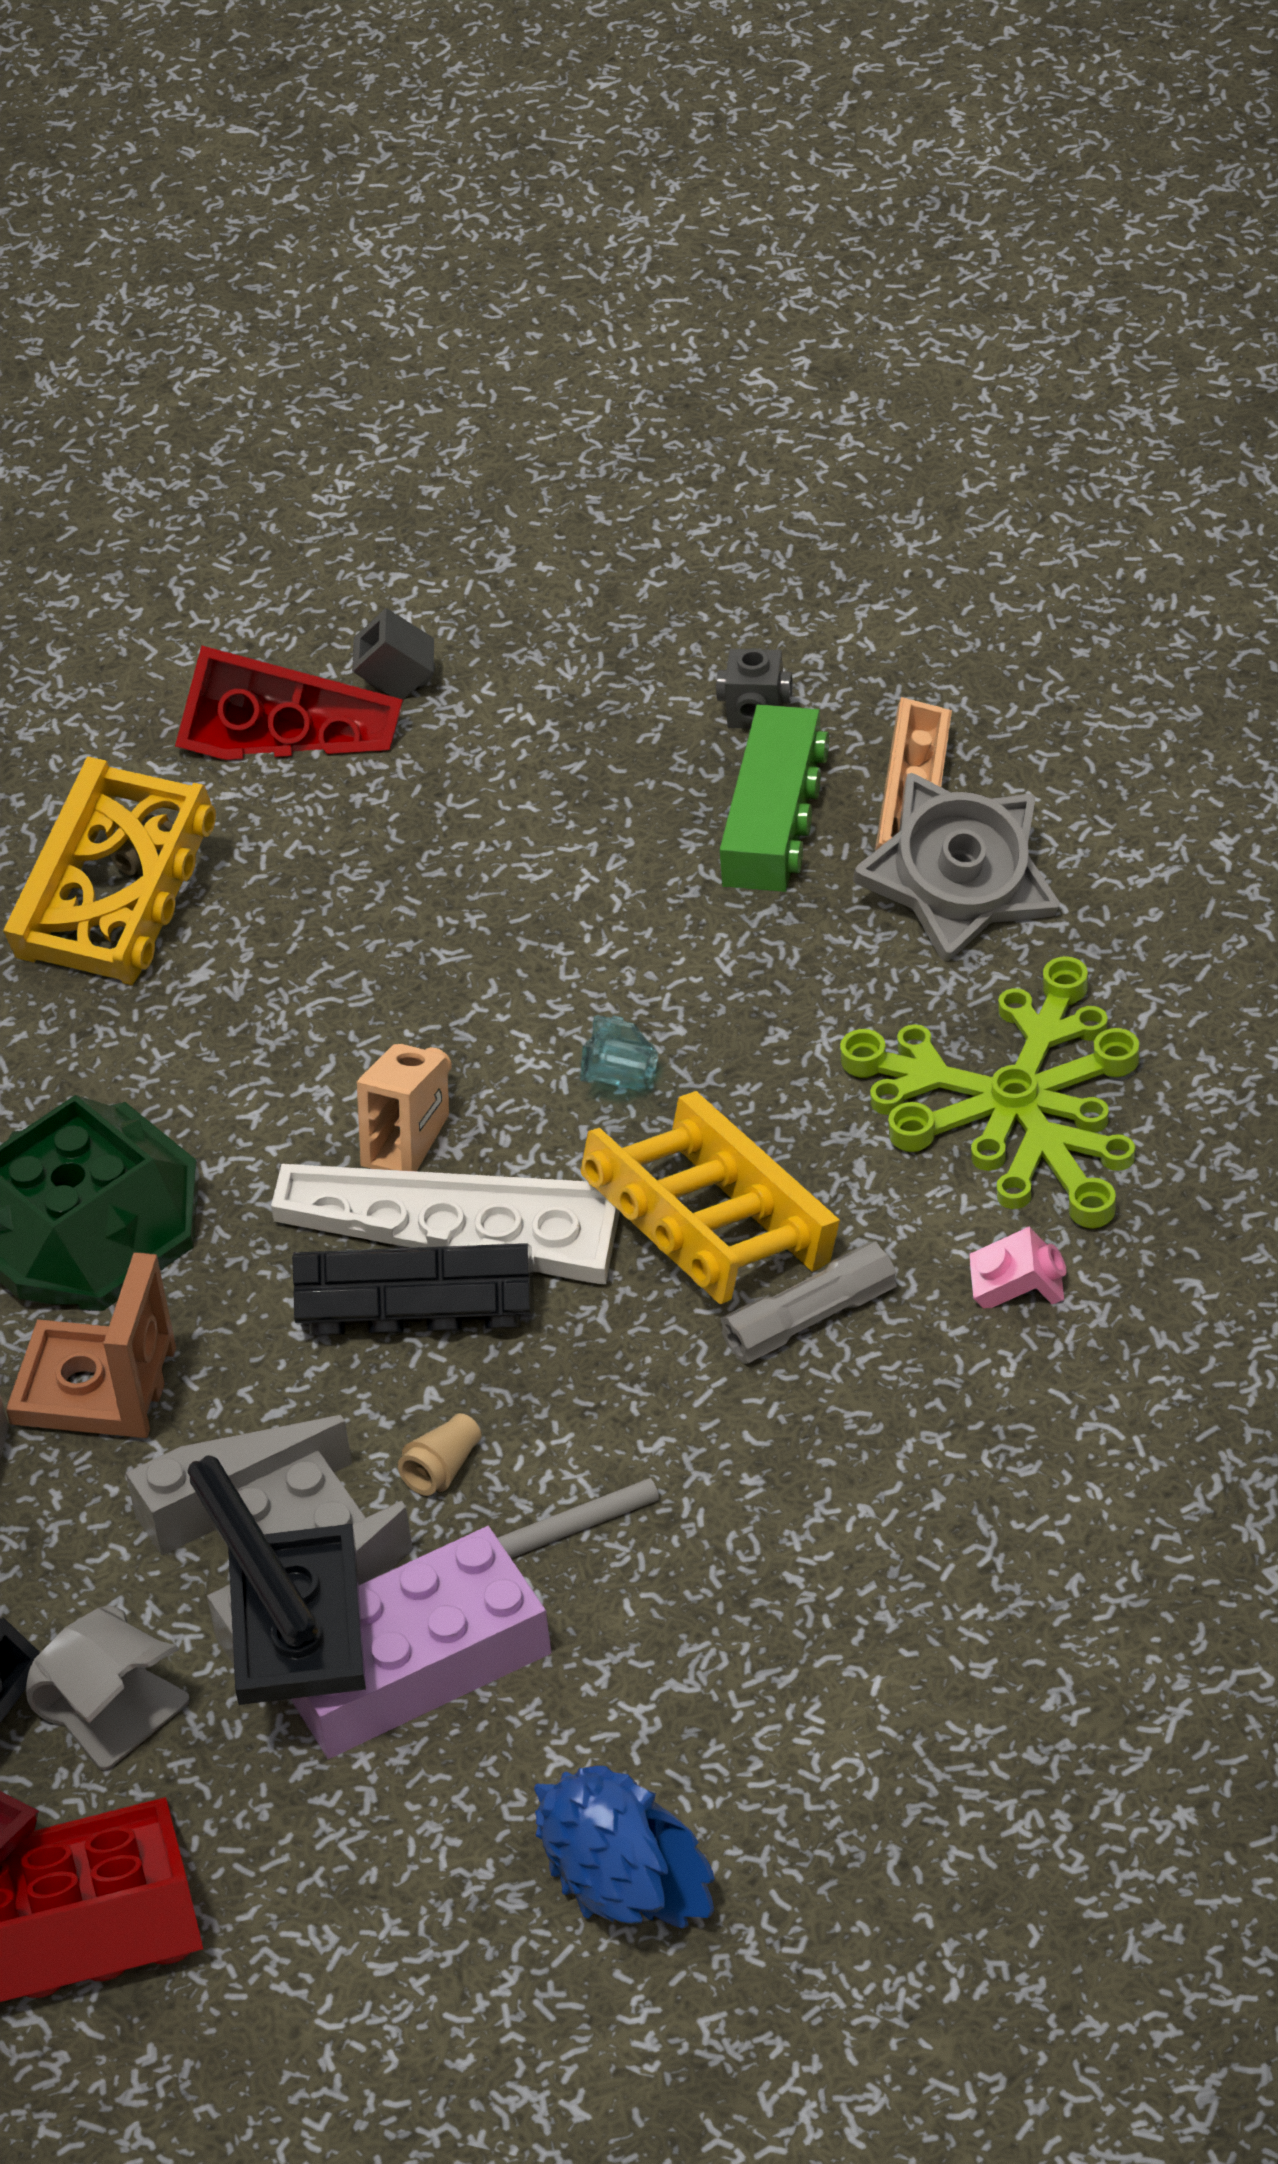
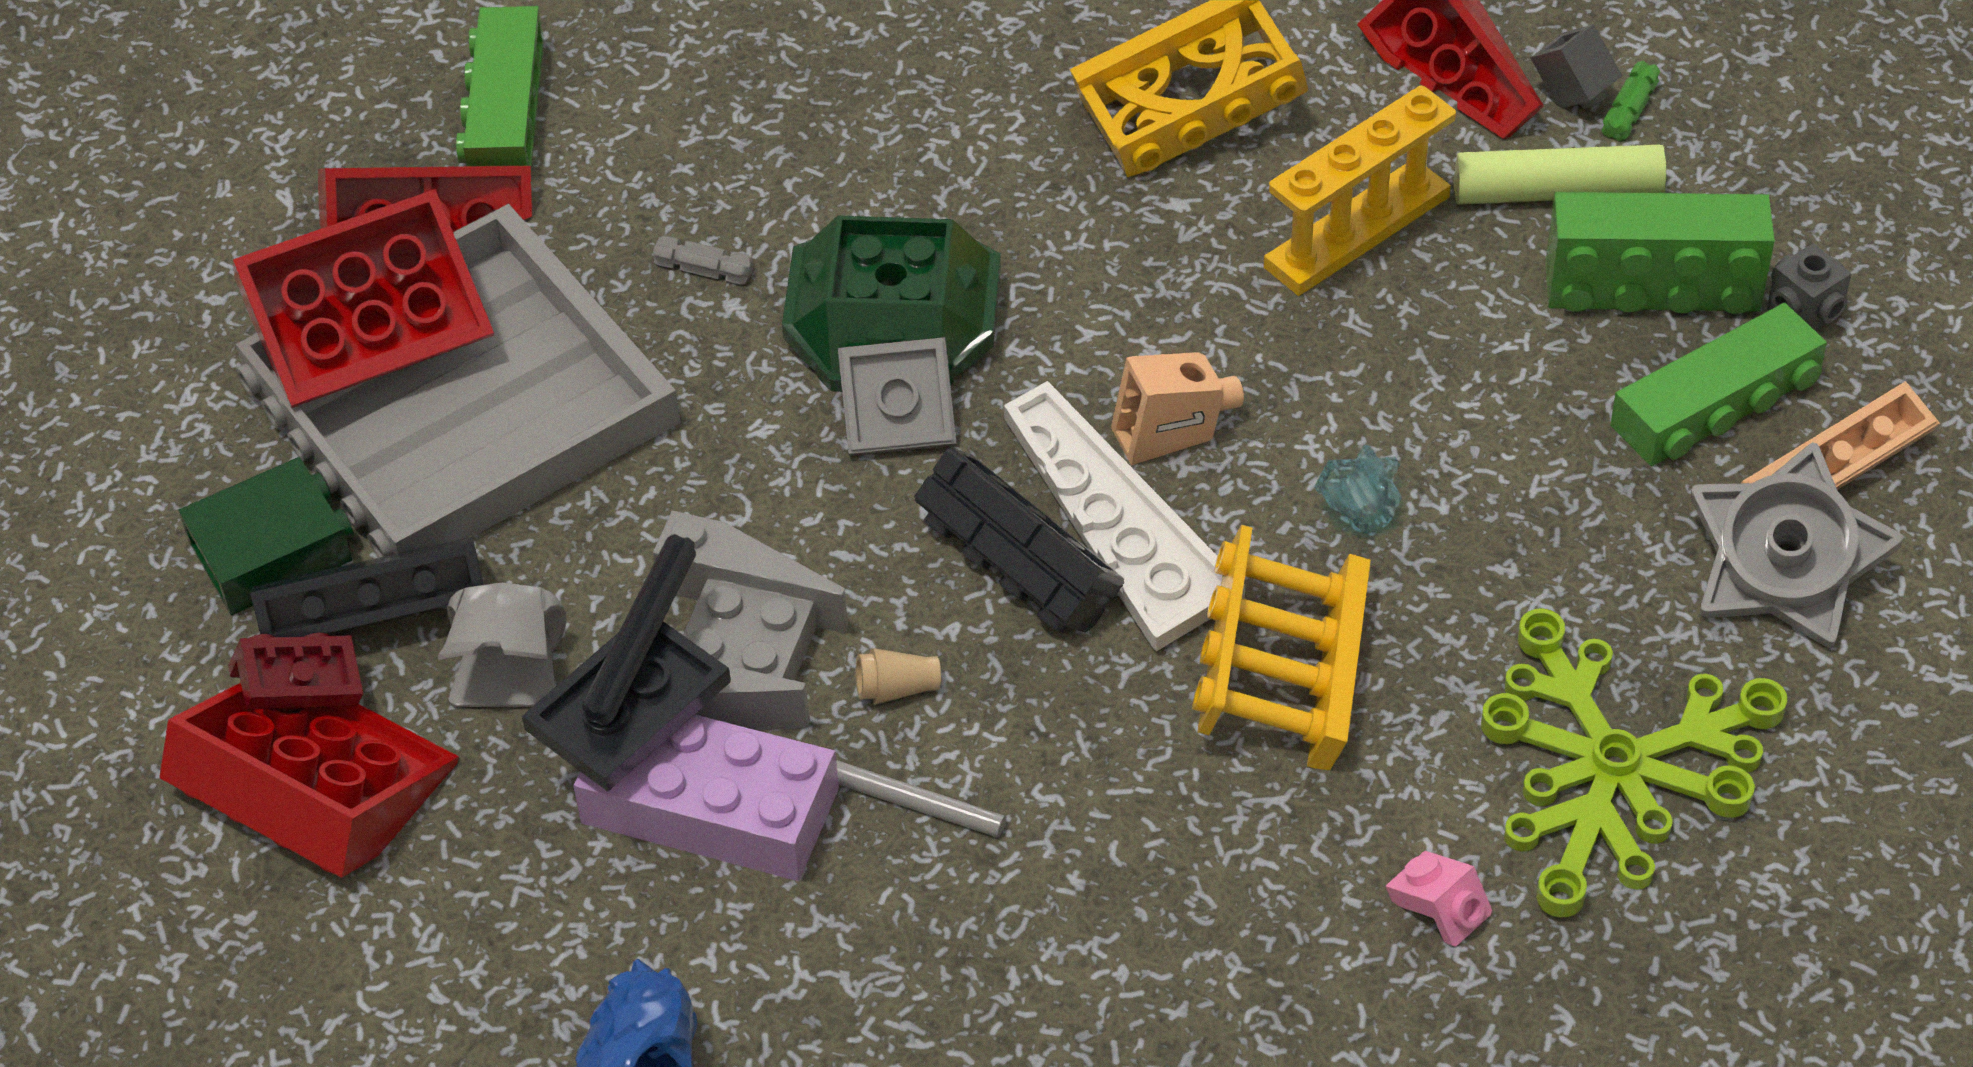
camera: 45 degrees right, 5 degrees up
nougat bracket [6,1253,176,1438] -> none
light grey axle [720,1241,897,1364] -> none
none -> light grey tile [838,337,956,456]
none -> yellow fence [1263,86,1456,296]
none -> yellowish green brick [1453,145,1666,205]
none -> bright green brick [1545,192,1775,314]
none -> bright green axle [1602,61,1660,141]

